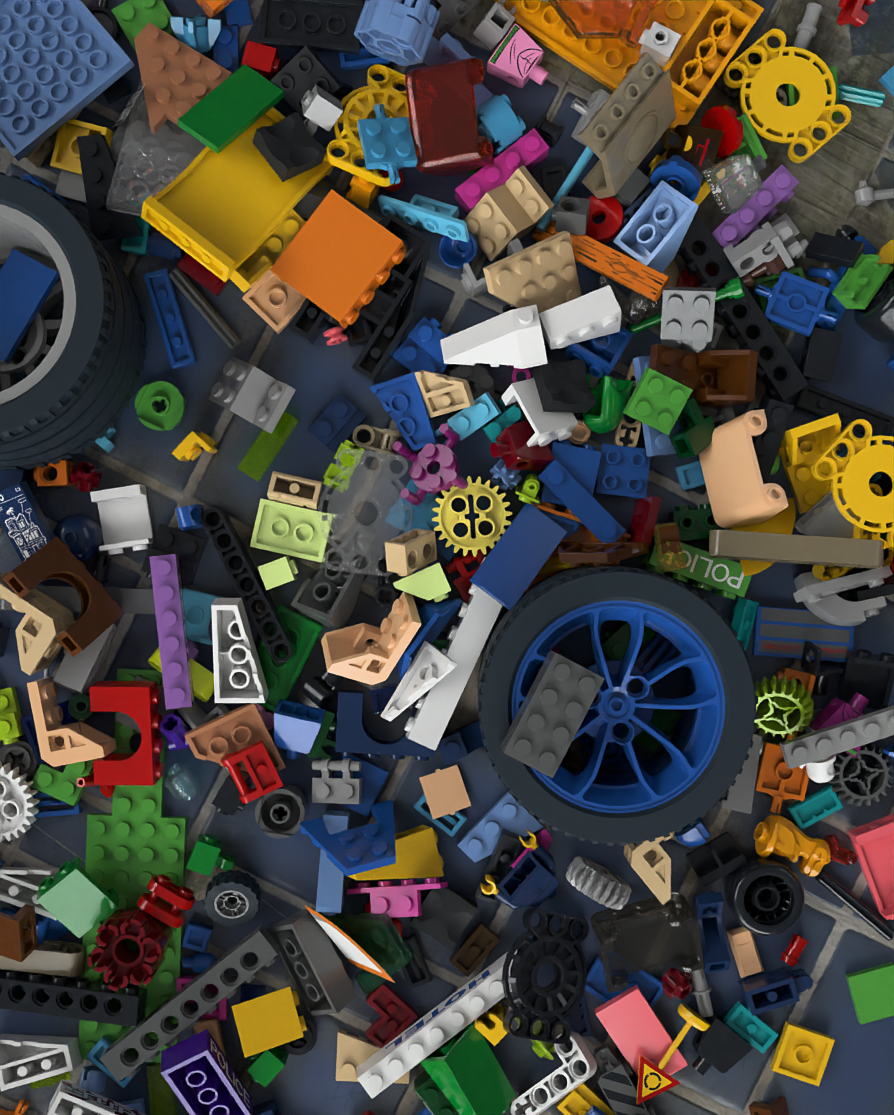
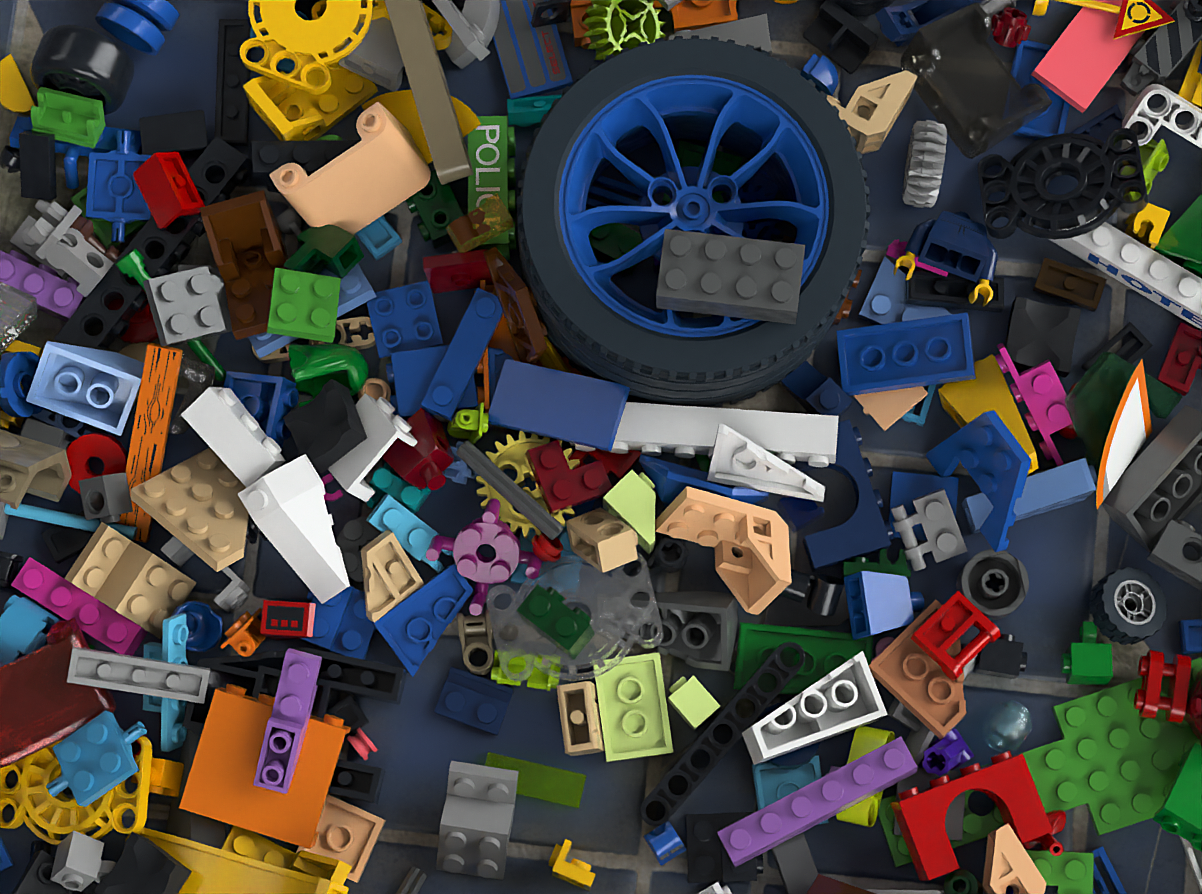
camera: 110 degrees left, 10 degrees down
none -> light grey plate [67,646,210,704]
none -> red panel [133,152,205,229]
none -> orange hinge [220,608,266,657]
none -> medium lavender slope [253,648,322,794]
none -> red slope [260,600,316,640]
none -> dark grey axle [456,441,563,540]
none -> dark green brick [516,584,595,660]
none -> dark red plate [525,440,612,515]
none -> red plate [531,533,563,562]
none -> blue plate [836,312,976,396]

